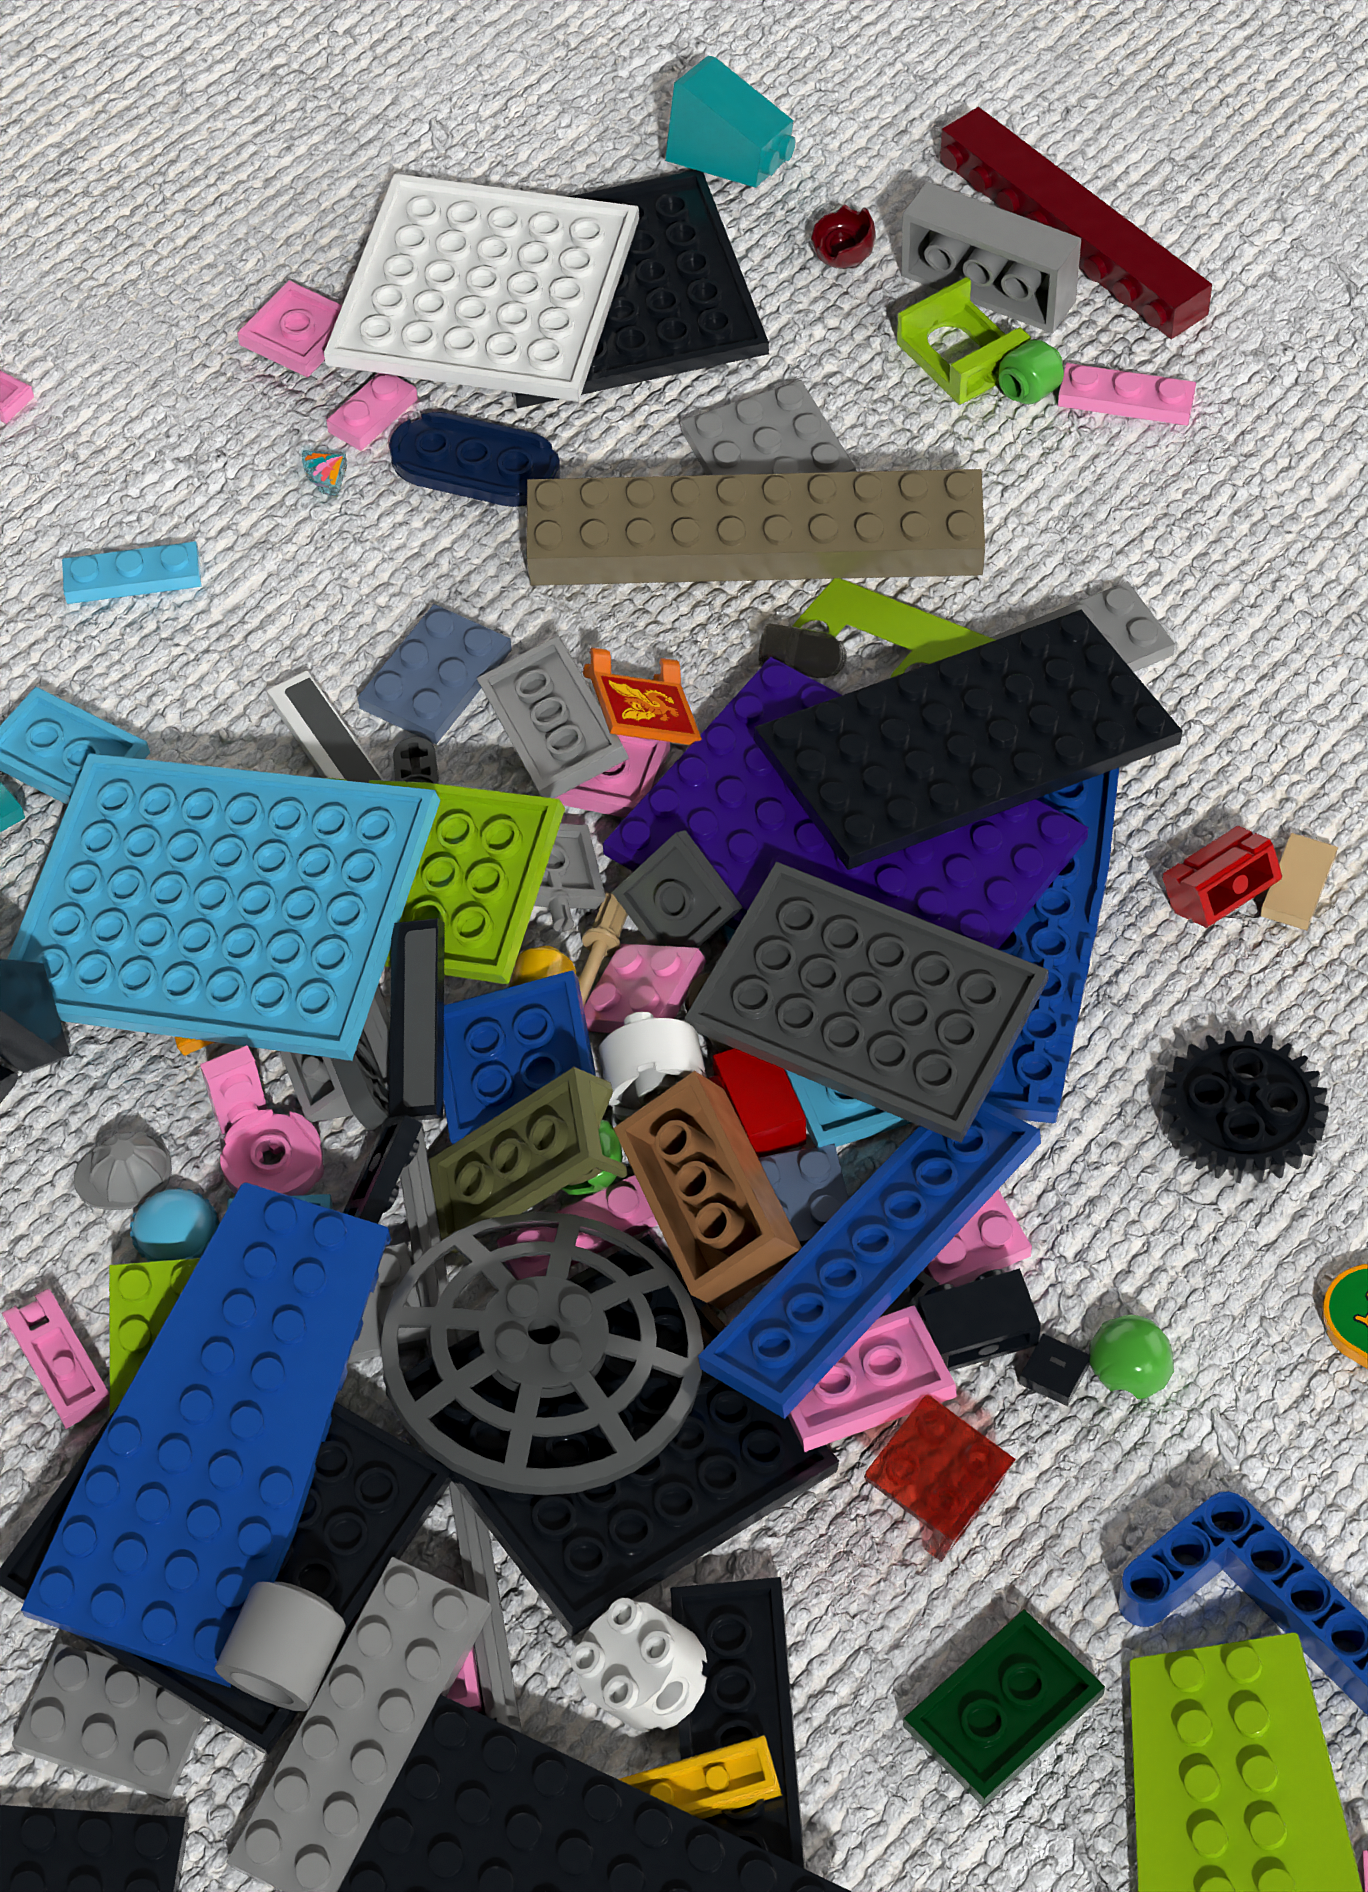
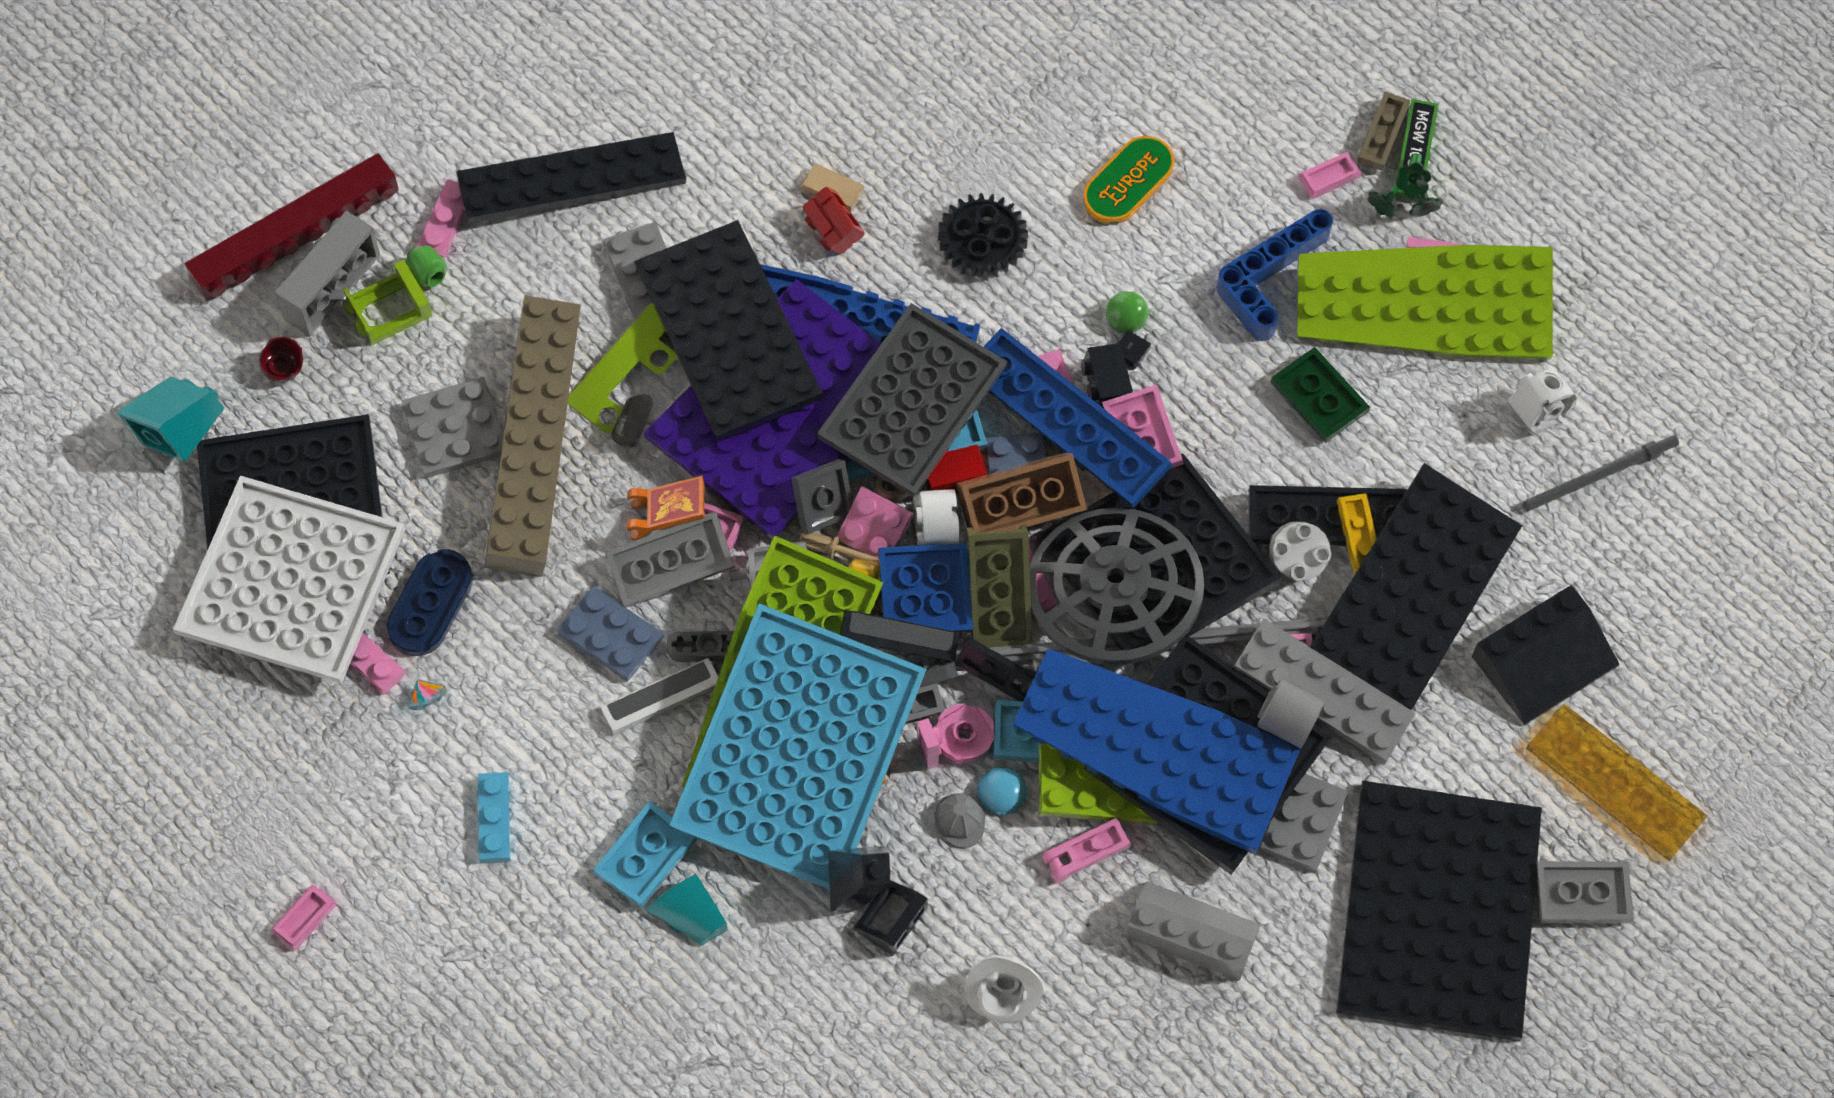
camera: 90 degrees left, 10 degrees up
bright pink plate [237,281,342,377] -> none
clear red bracket [864,1395,1016,1562] -> none
none -> black plate [456,132,686,224]

